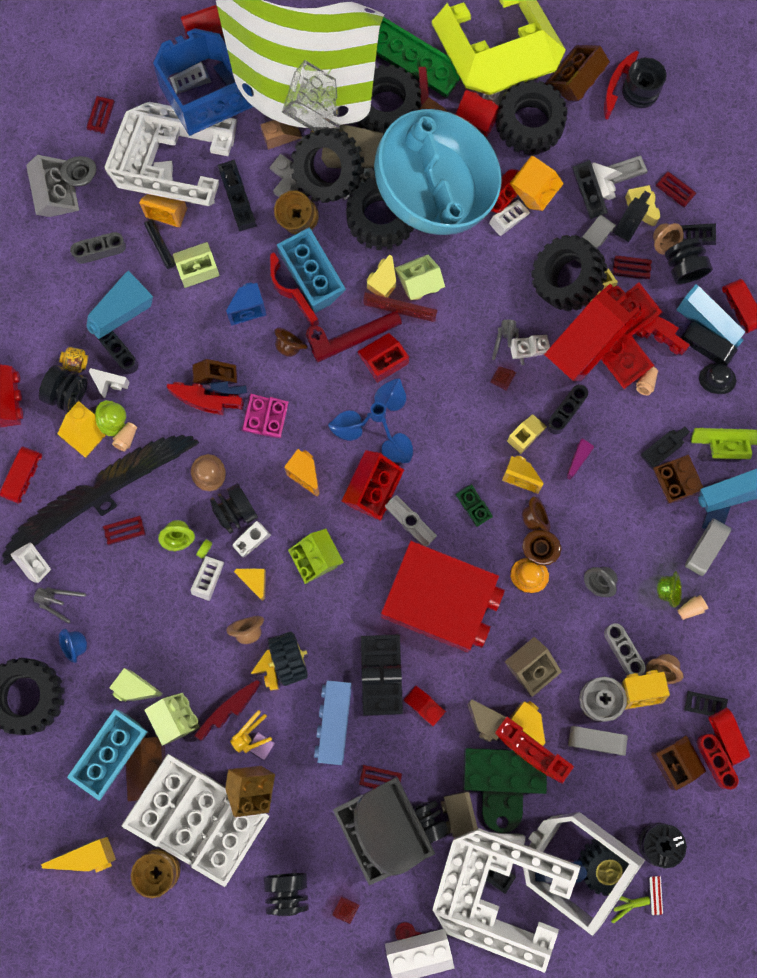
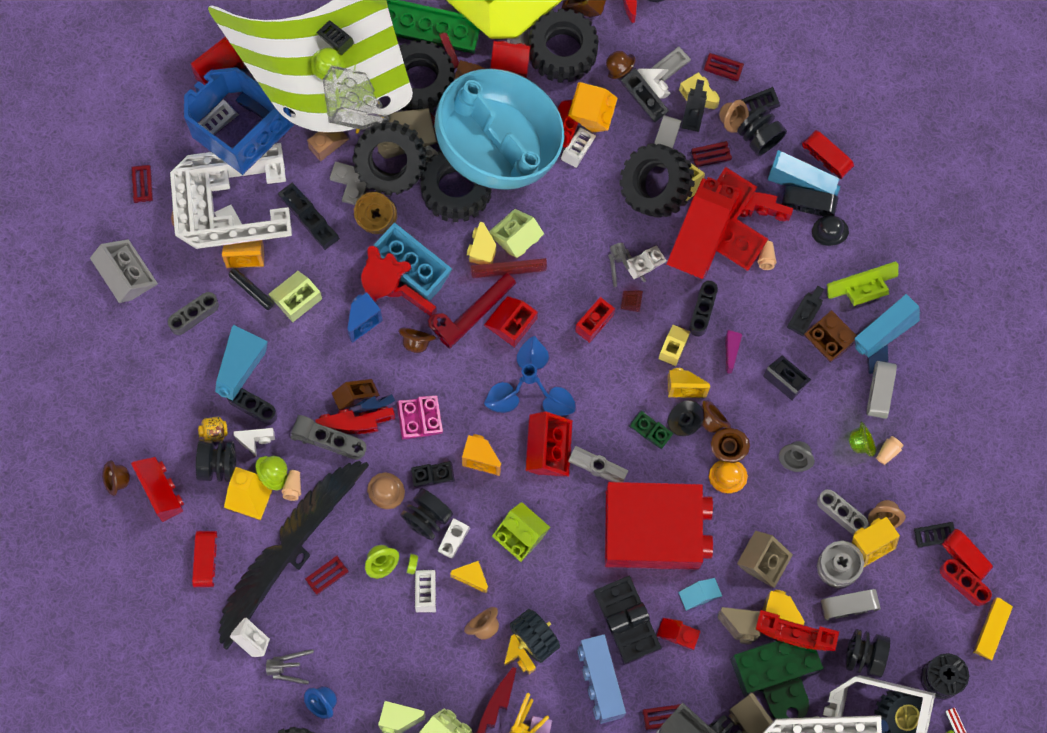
camera: 25 degrees left, 5 degrees down
dark grey hat [60,156,96,186] -> none
reddish brown slope [651,735,706,791] -> none
none -> dark grey piece [290,415,366,460]
none -> lime hat [311,48,345,80]
none -> black slope [316,20,354,56]
none -> red tile [361,246,411,302]
none -> black slope [411,461,455,487]
none -> red brick [575,297,615,343]
none -> reddish brown hat [606,50,635,79]
none -> black dish [668,400,704,436]
none -> medium azure slope [678,578,722,611]
none -> black slope [763,355,811,401]
none -> black wheel [846,629,890,678]
none -> yellow slope [973,597,1013,661]

